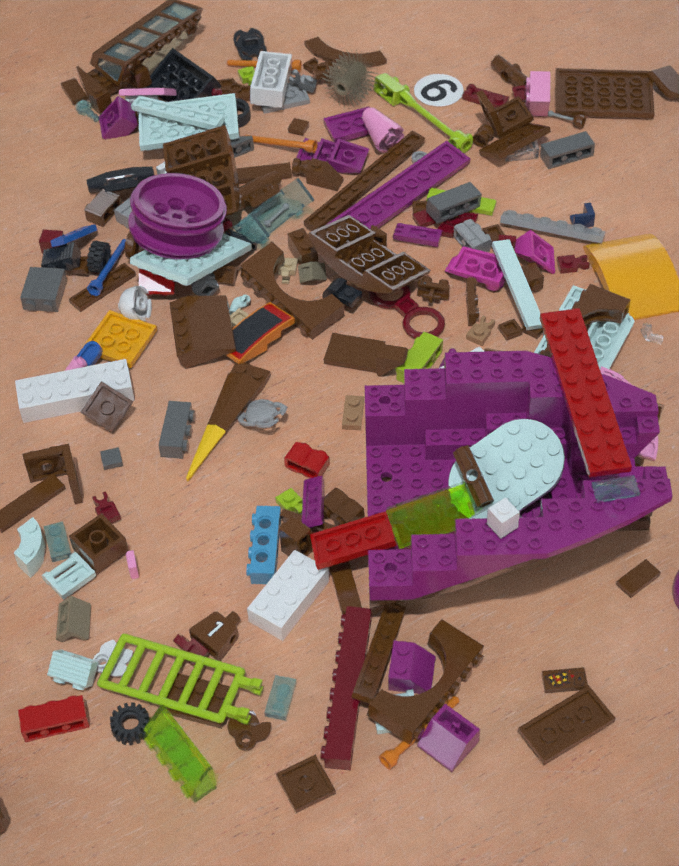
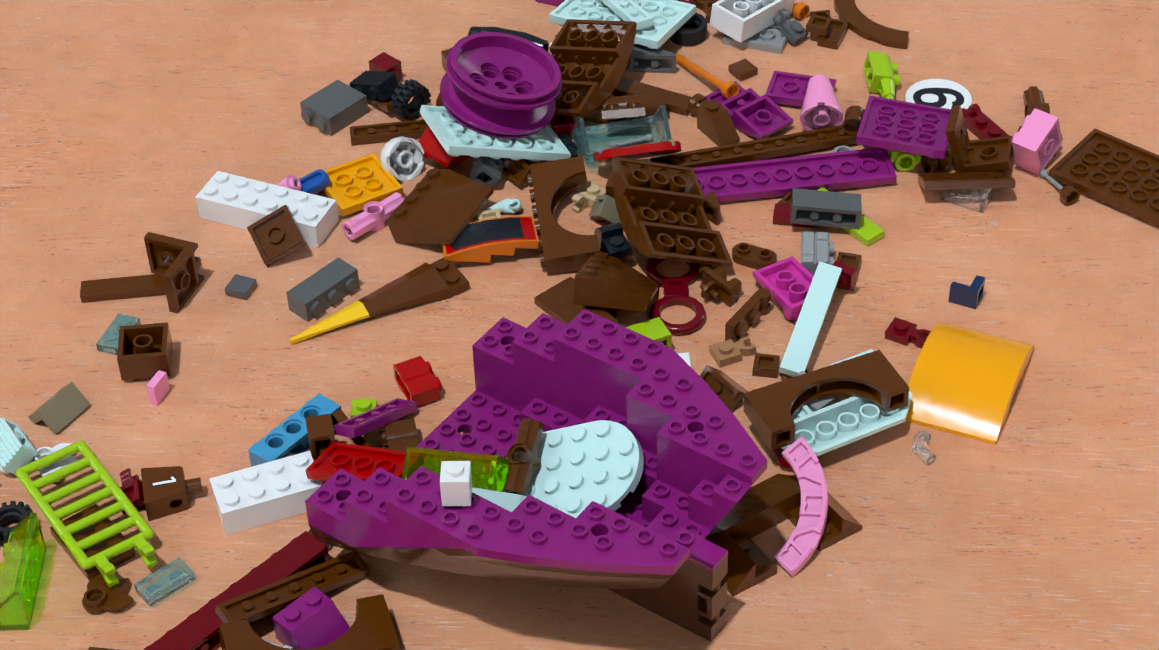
camera: 35 degrees right, 10 degrees down
light aqua brick [14,517,46,578] -> none
light aqua plate [42,552,96,600] -> none
blue tile [50,224,97,247] -> none
blue piece [87,239,126,296] -> none
dark red plate [92,491,121,523] -> none
light grey shield [237,399,288,429] -> none
dark tan piece [321,49,380,108] -> none
magenta hinge [392,223,442,247] -> none
dark red tile [437,213,478,238] -> none
light grey plate [500,210,606,243] -> none
dark pink slope [515,230,555,274] -> none
reddish brown brick [521,262,544,292] -> none
dark grey brick [540,131,595,169] -> none
red plate [540,308,632,478] -> none
clear light blue slope [591,475,640,503] -> none
none -> bright pink piece [342,192,404,241]
none -> reddish brown slope [573,252,659,312]
none -> red tile [593,141,682,163]
none -> reddish brown plate [732,243,777,270]
none -> reddish brown wheel [843,105,865,136]
none -> magenta plate [855,96,951,159]

